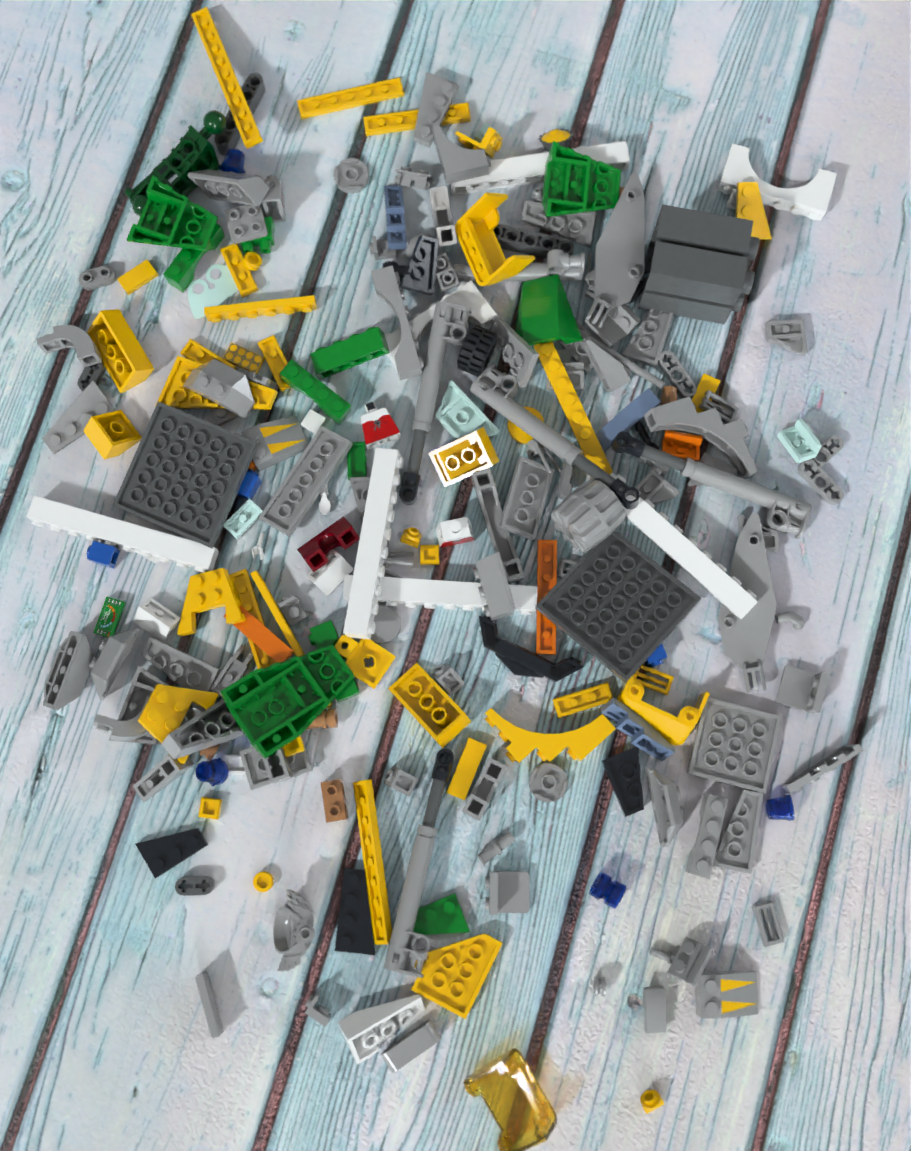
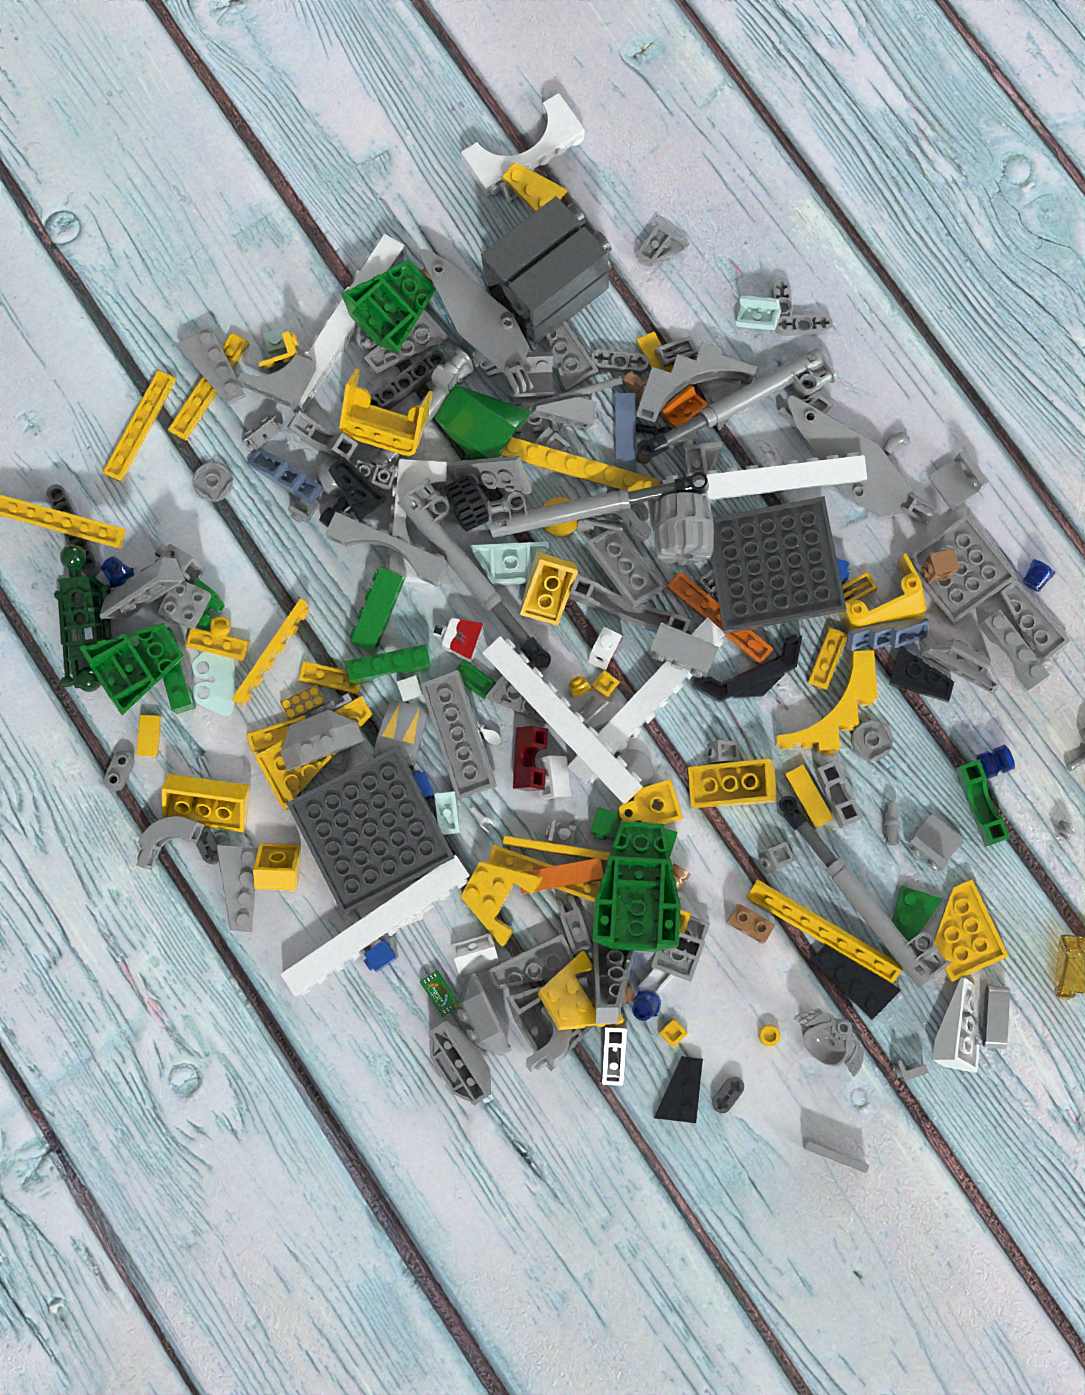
camera: 50 degrees left, 0 degrees up
yellow piece [538,129,573,150] -> none
light grey wing [781,744,863,795] -> none
none -> medium nougat brick [921,549,959,584]
none -> green arch [955,759,1010,847]

